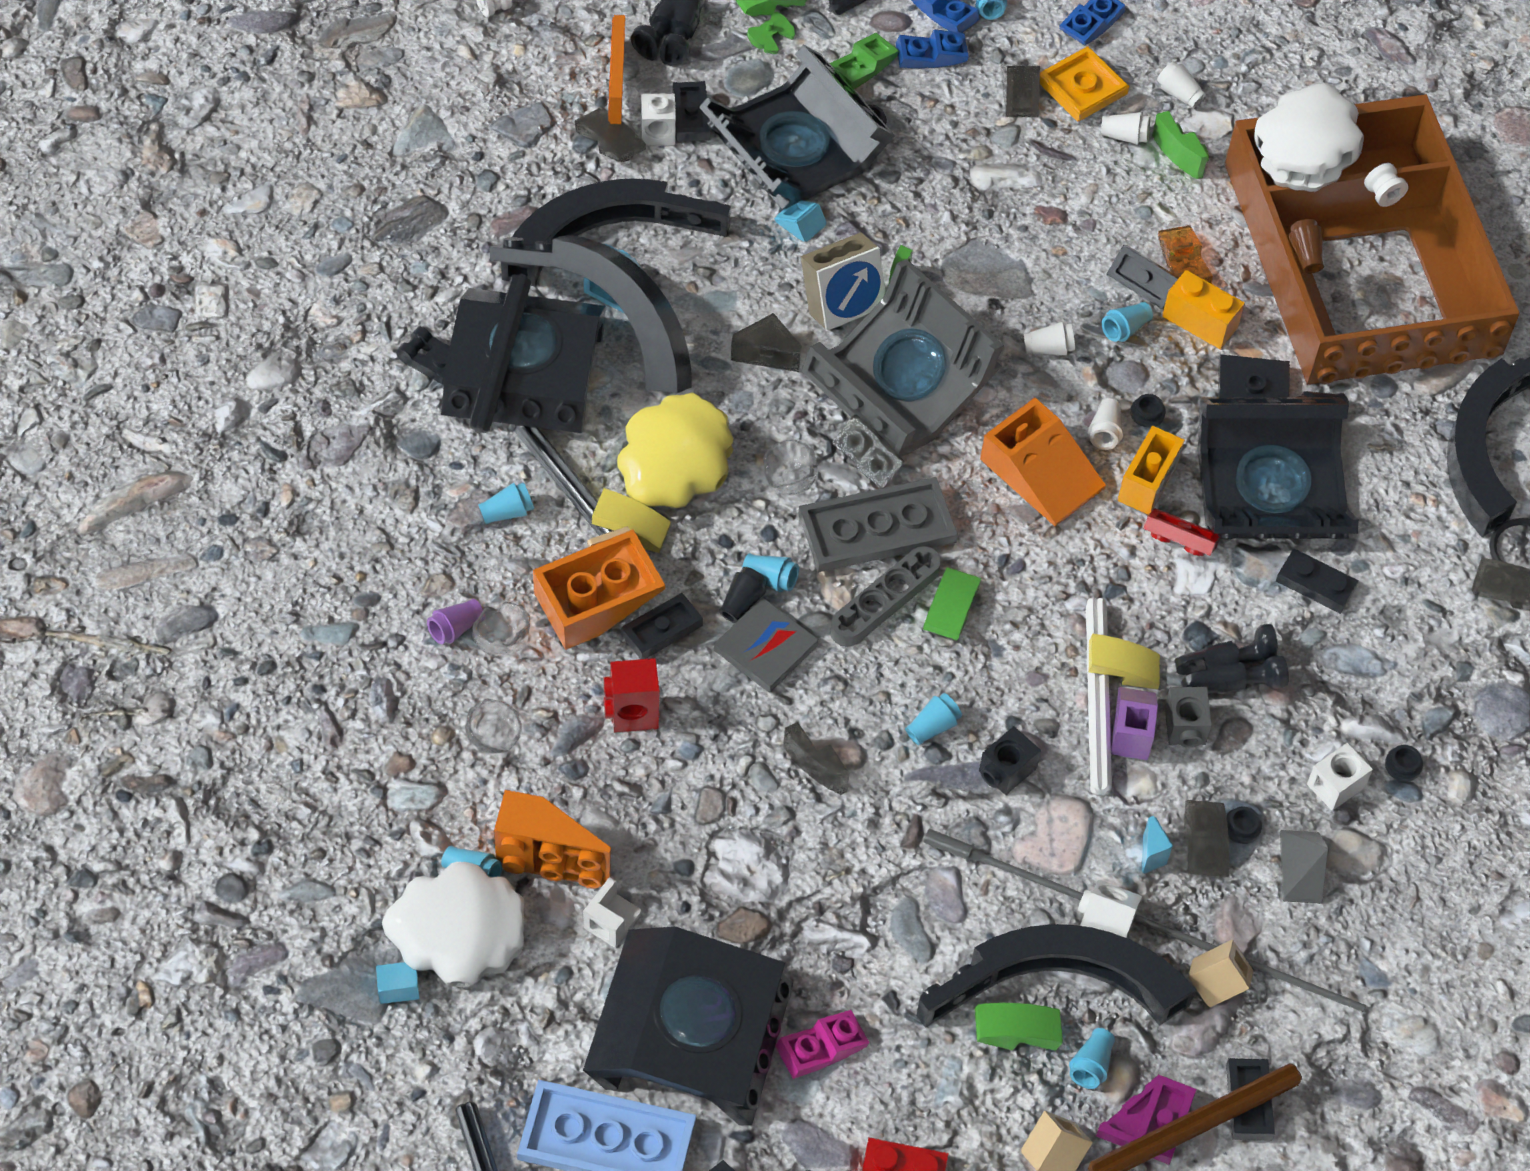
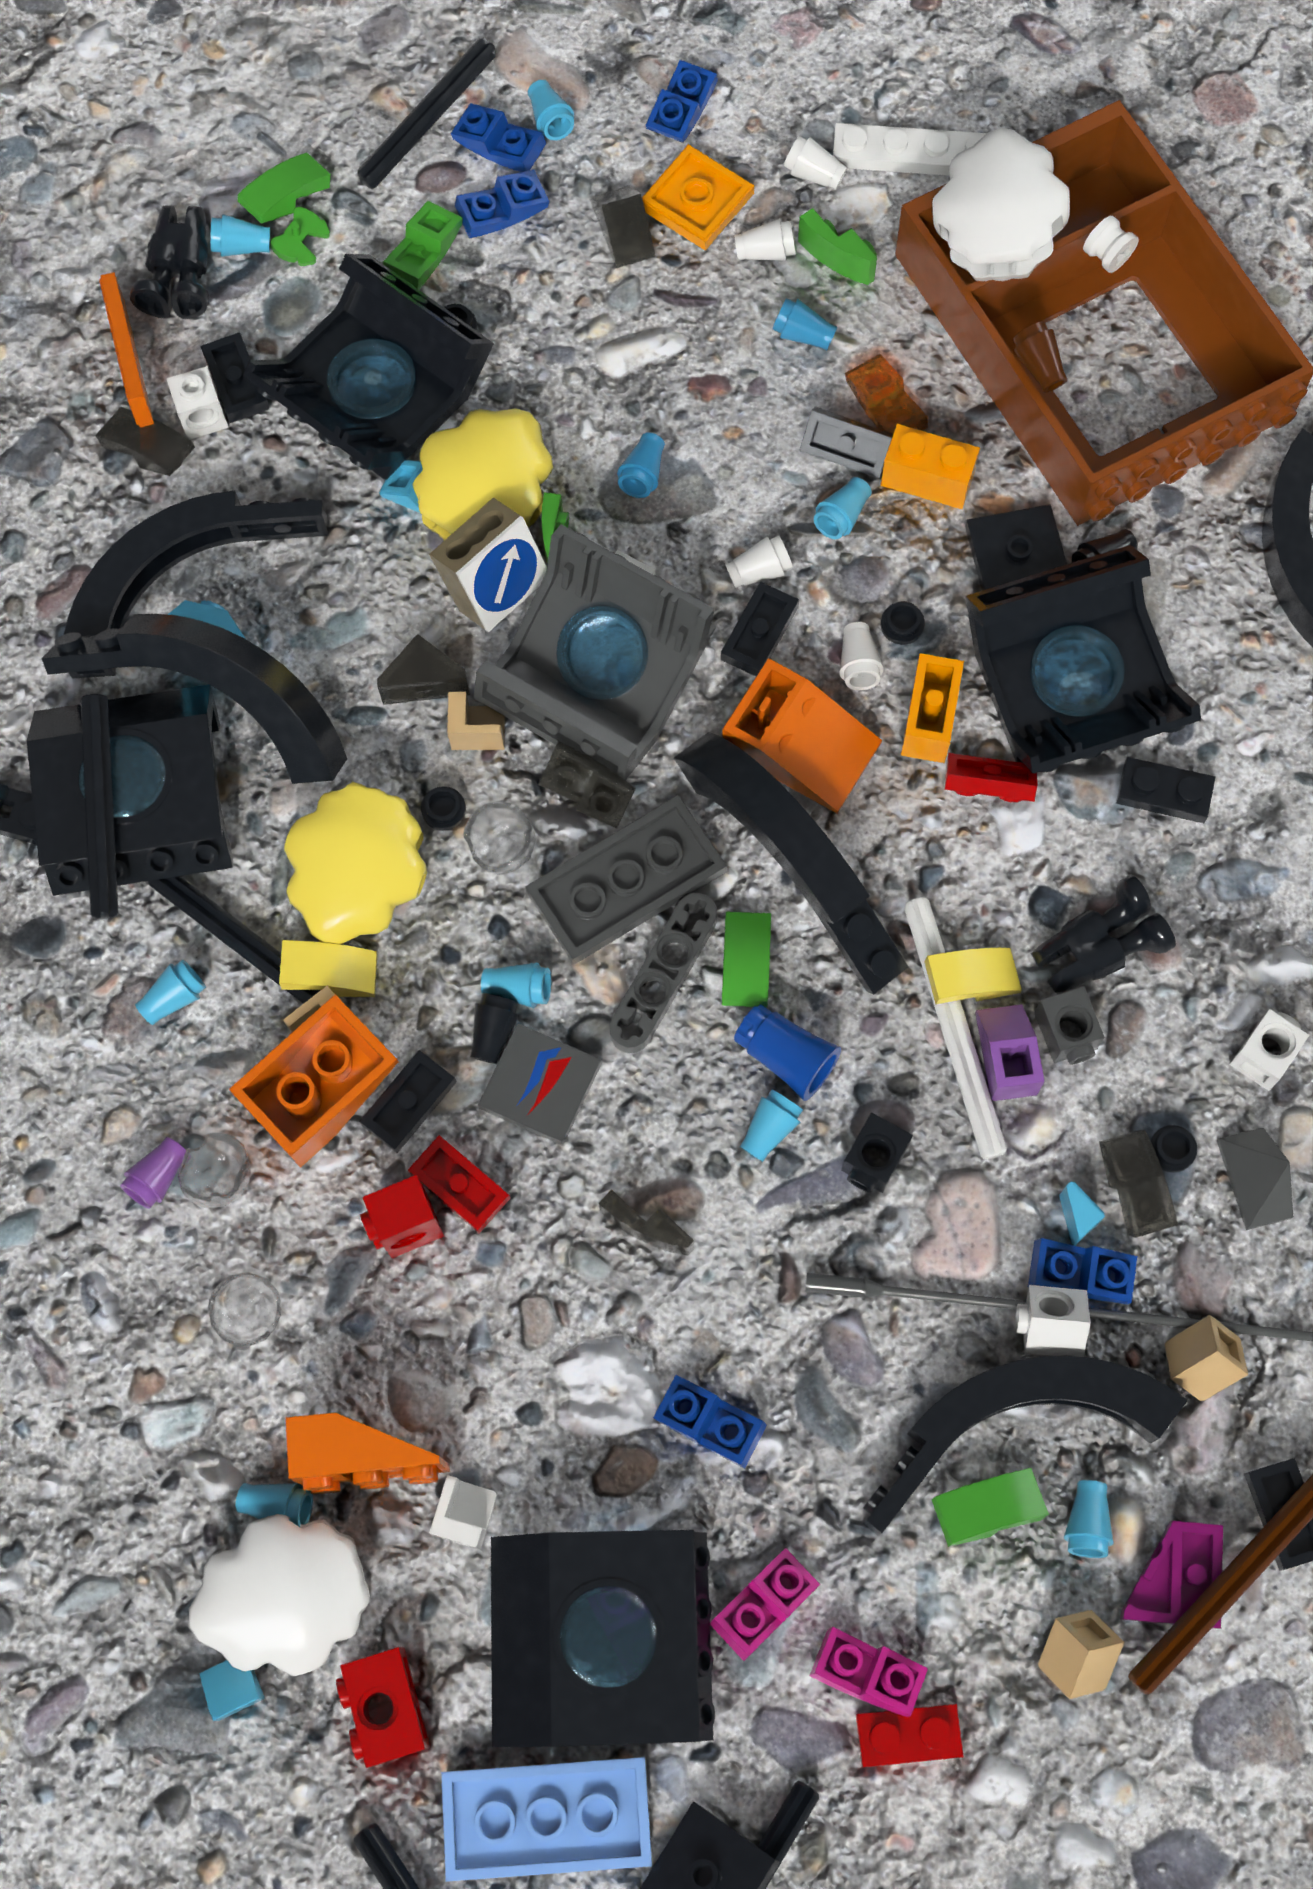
camera: 10 degrees left, 15 degrees up
none -> medium azure cone [210,214,271,257]
none -> red brick [336,1647,431,1768]
none -> red plate [408,1135,511,1234]
none -> light yellow piece [413,408,553,540]
none -> black plate [421,787,466,831]
none -> tan panel [447,692,505,750]
none -> dark azure cone [617,433,665,498]
none -> blue slope [653,1375,767,1469]
none -> black arch [674,732,908,995]
none -> black plate [720,582,799,676]
none -> blue plant [734,1004,842,1101]
none -> dark azure cone [772,298,838,351]
none -> dark pink slope [809,1626,928,1717]
none -> white plate [833,123,987,176]
none -> blue slope [1028,1238,1138,1304]

